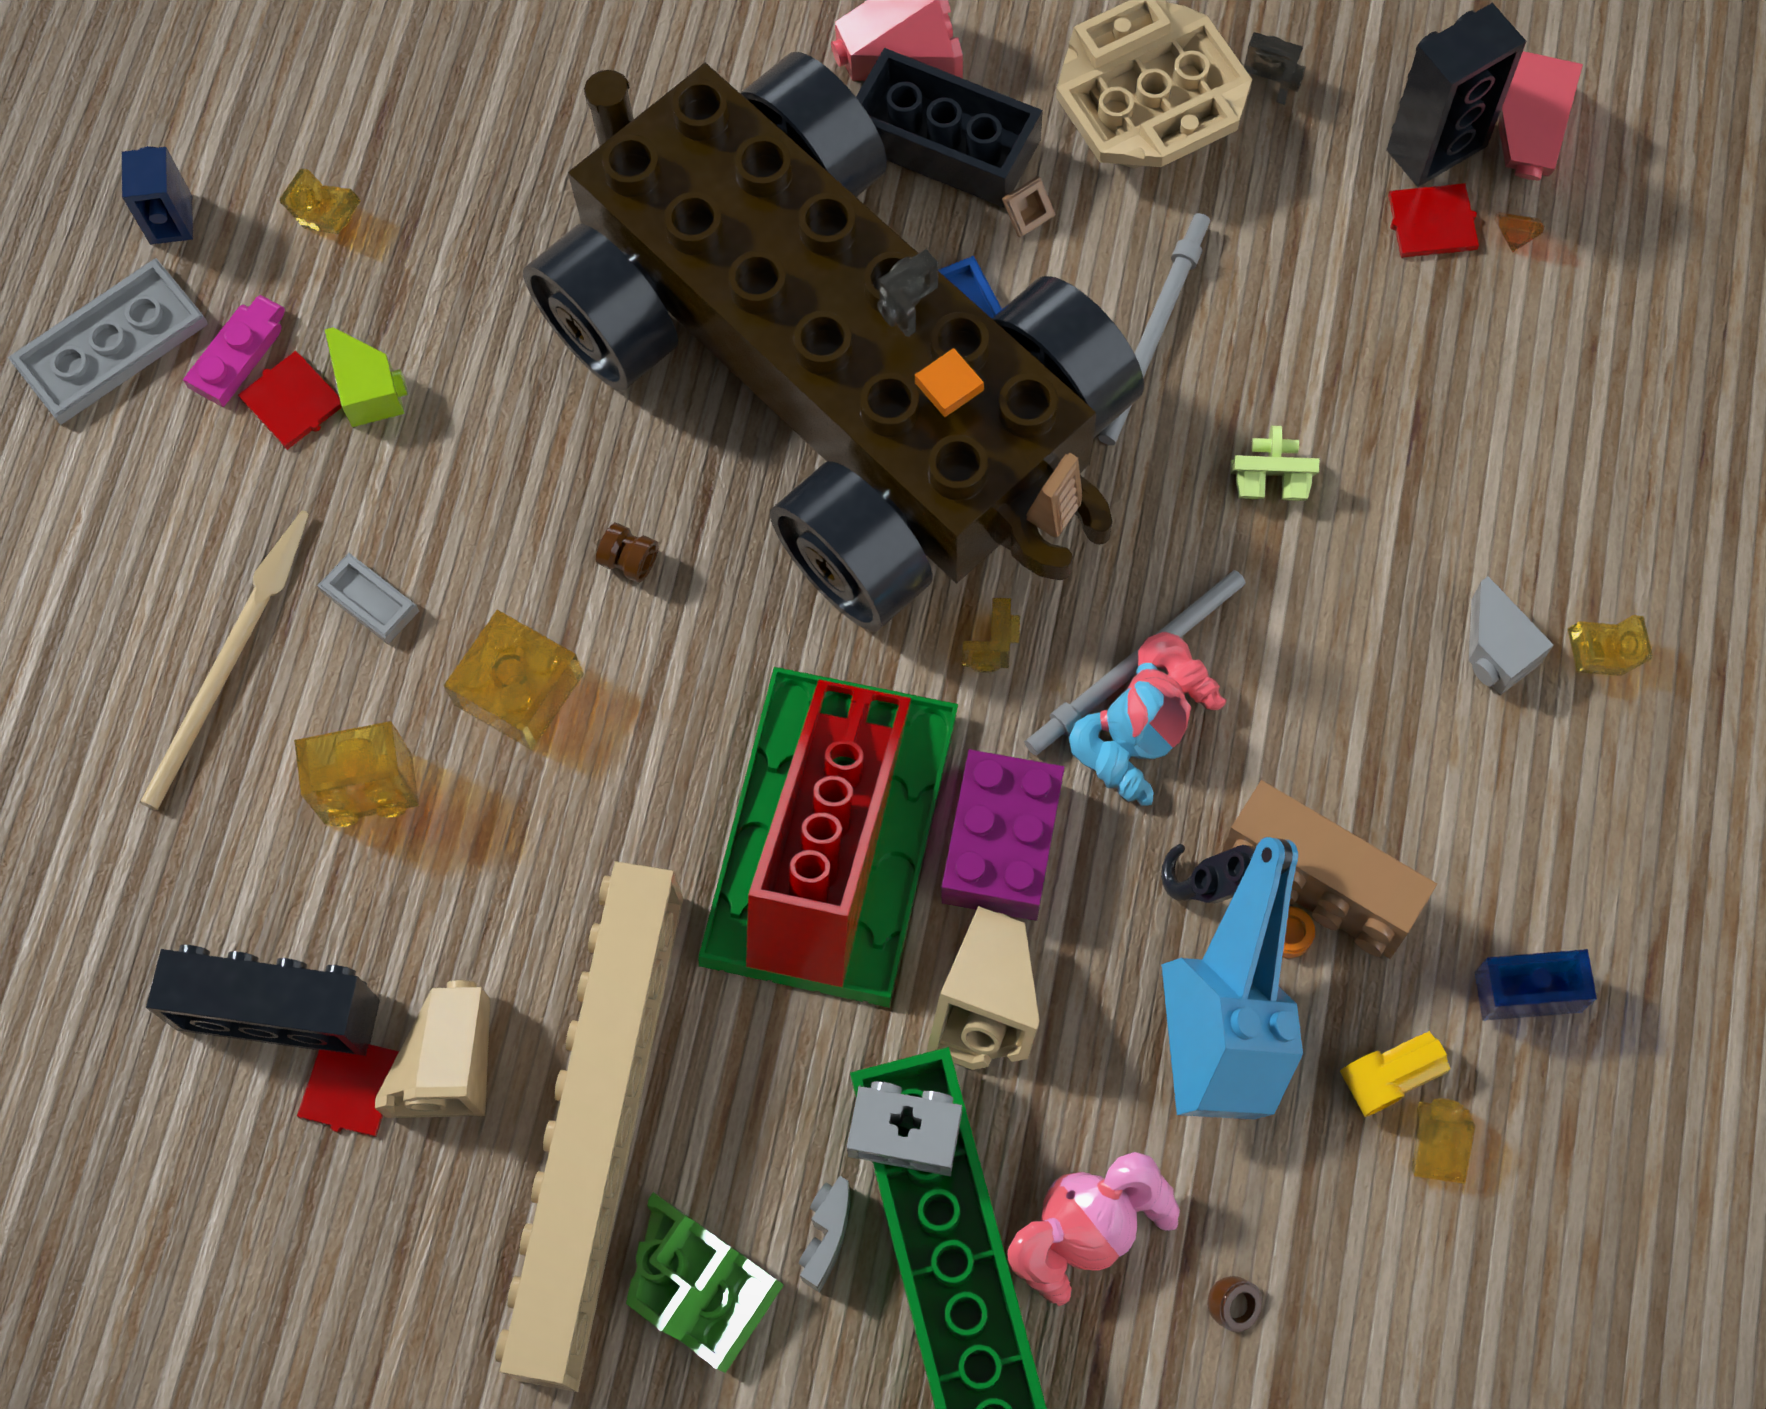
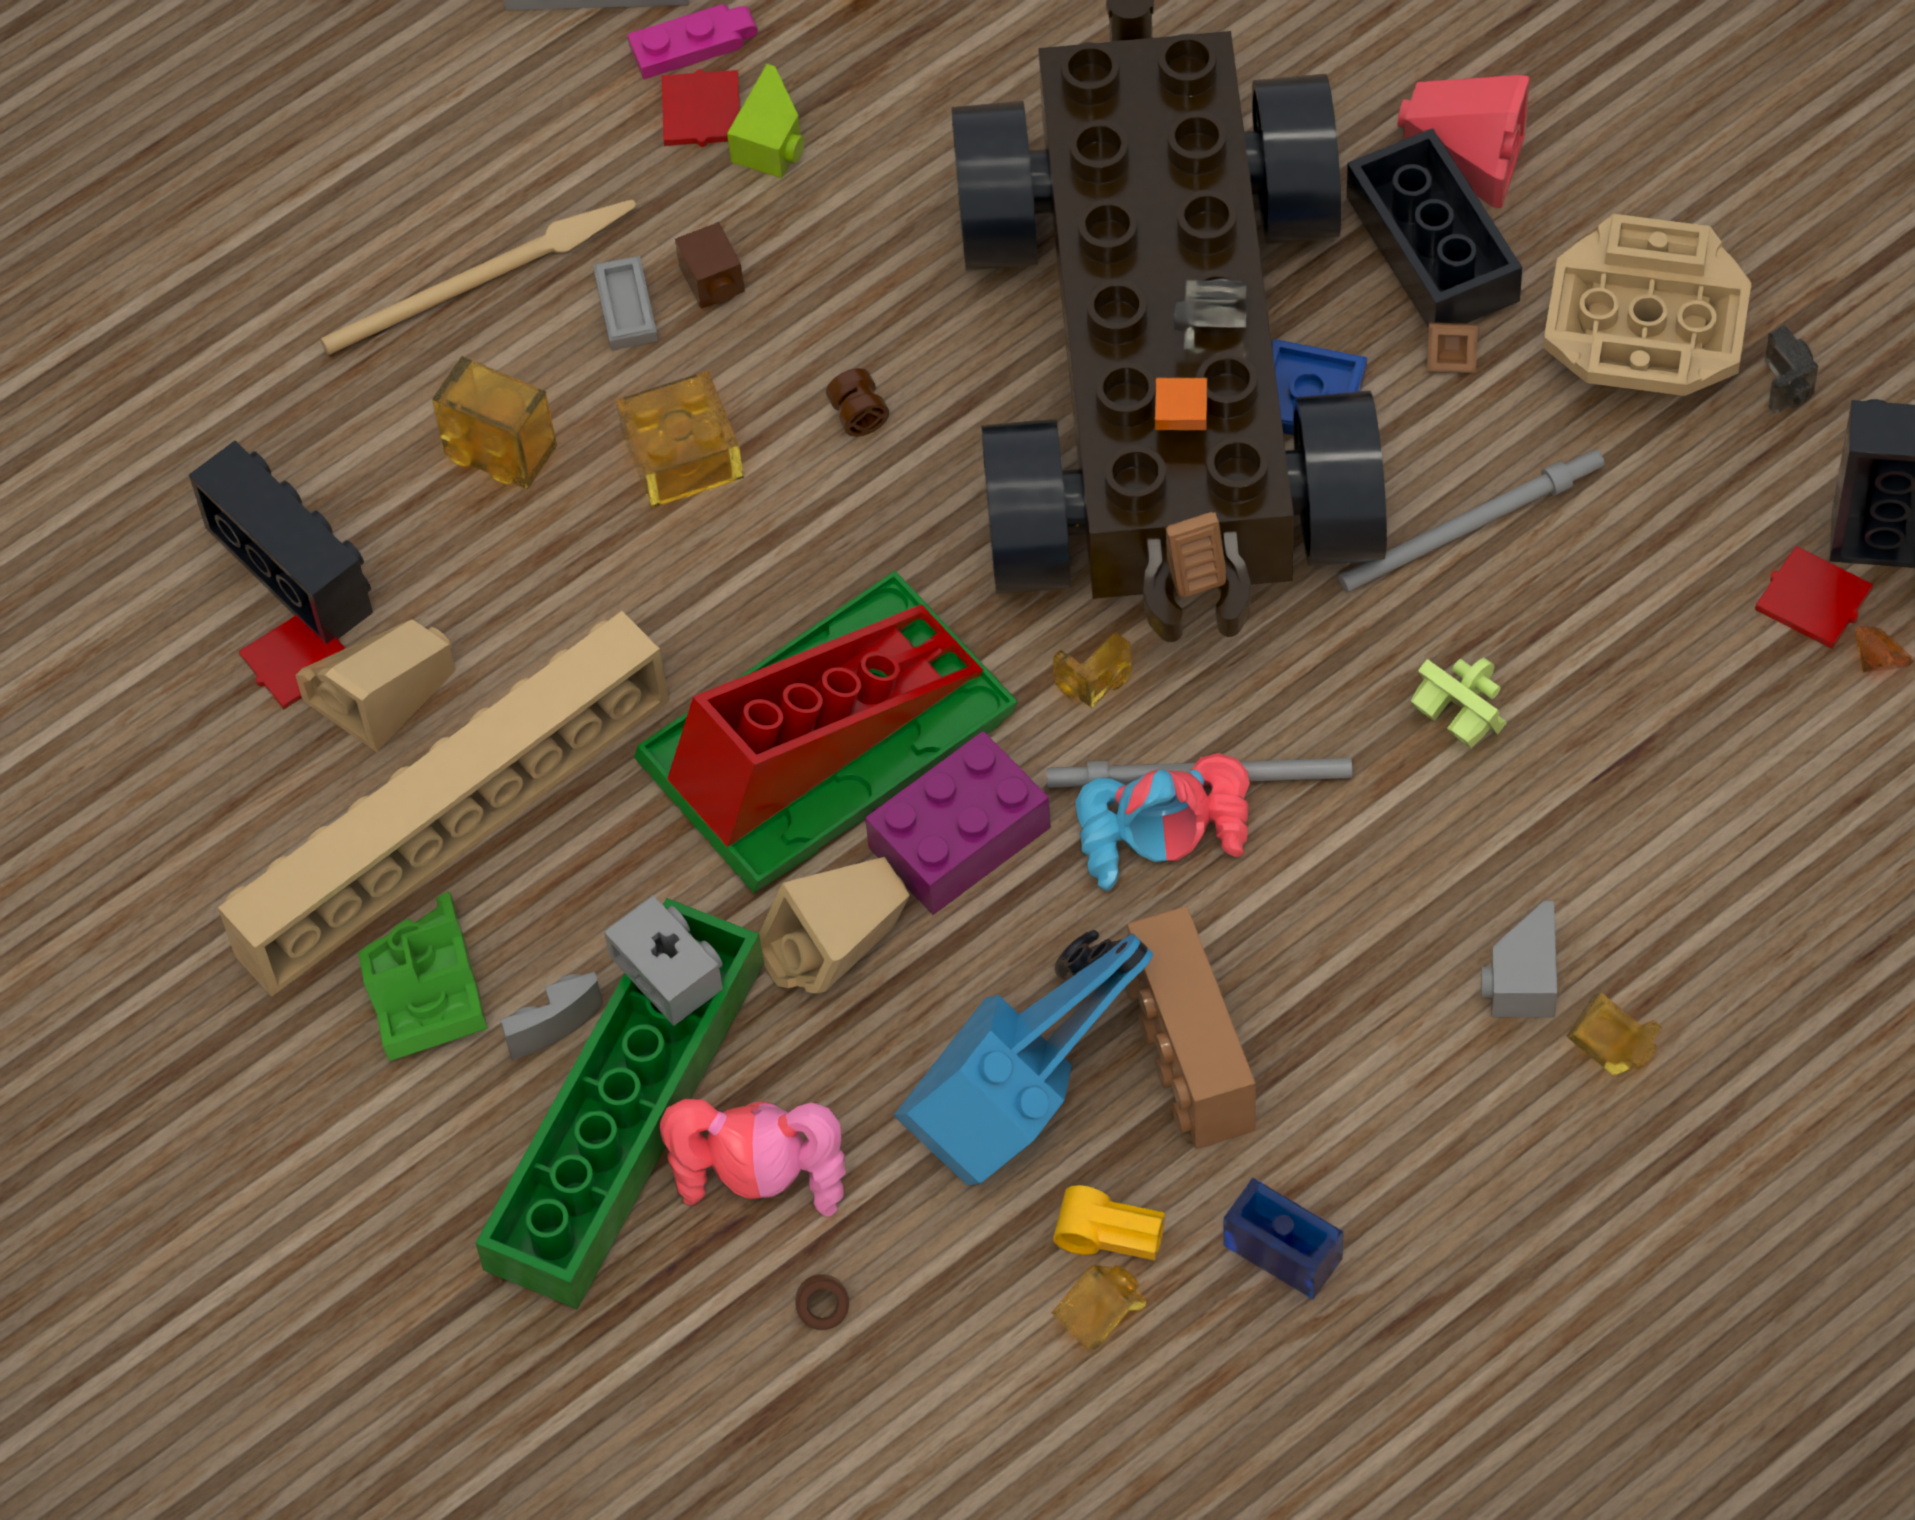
camera: 40 degrees right, 10 degrees down
orange tile [1282,906,1315,958] -> none
none -> reddish brown brick [675,222,745,309]

